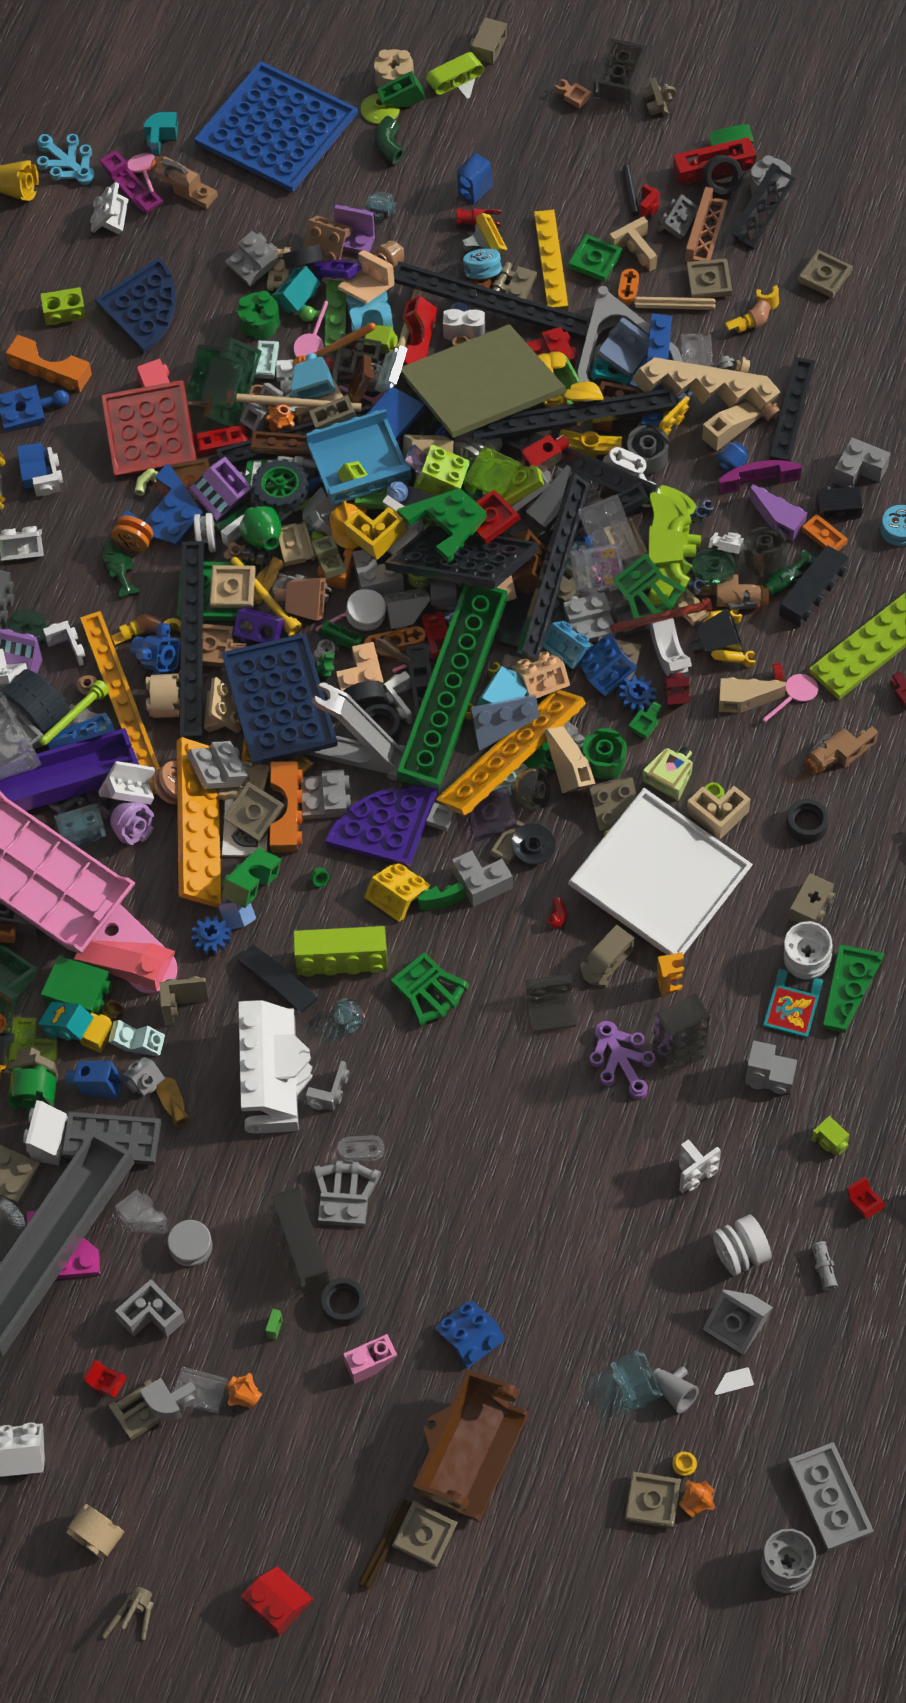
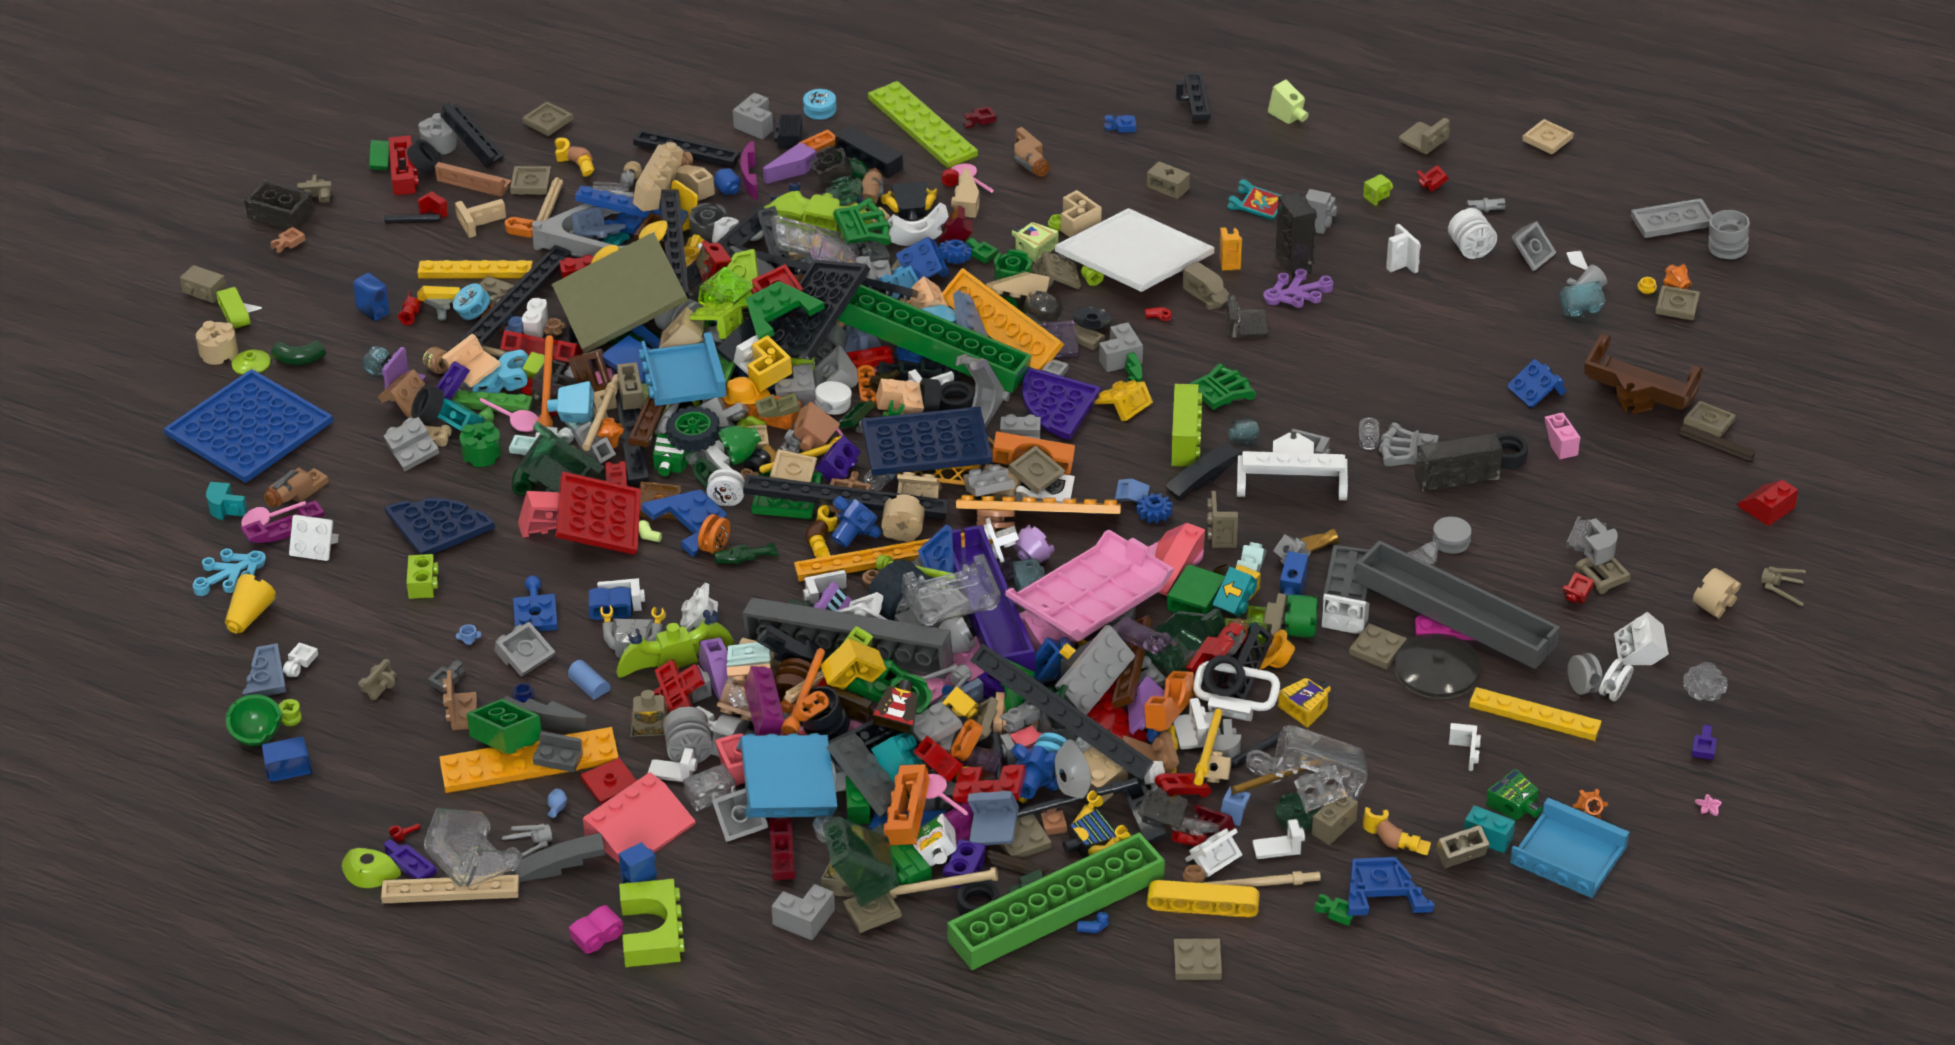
camera: 85 degrees left, 20 degrees down
orange arch [6,335,92,393] -> none
light grey brick [115,1279,185,1337] -> none
medium lavender slope [189,457,252,521] -> none
green arch [222,848,281,908] -> none
orange rock [225,1373,262,1409] -> none
bright green tile [265,1309,283,1340] -> none
green hinge [310,867,329,887] -> none
lime slope [337,461,368,483] -> none
light aqua plate [375,345,407,393] -> none
green slope [377,71,426,107] -> none
medium blue plate [387,481,408,502] -> none
clear purple plate [405,444,427,474] -> none
green plate [568,234,622,282] -> none
clear red bar [610,597,712,633] -> none
dark grey bracket [657,194,699,240] -> none
white plate [709,532,745,554] -> none
white wheel [784,921,832,980] -> none
black tyre [786,799,829,843] -> none
green wing [823,945,885,1033] -> none

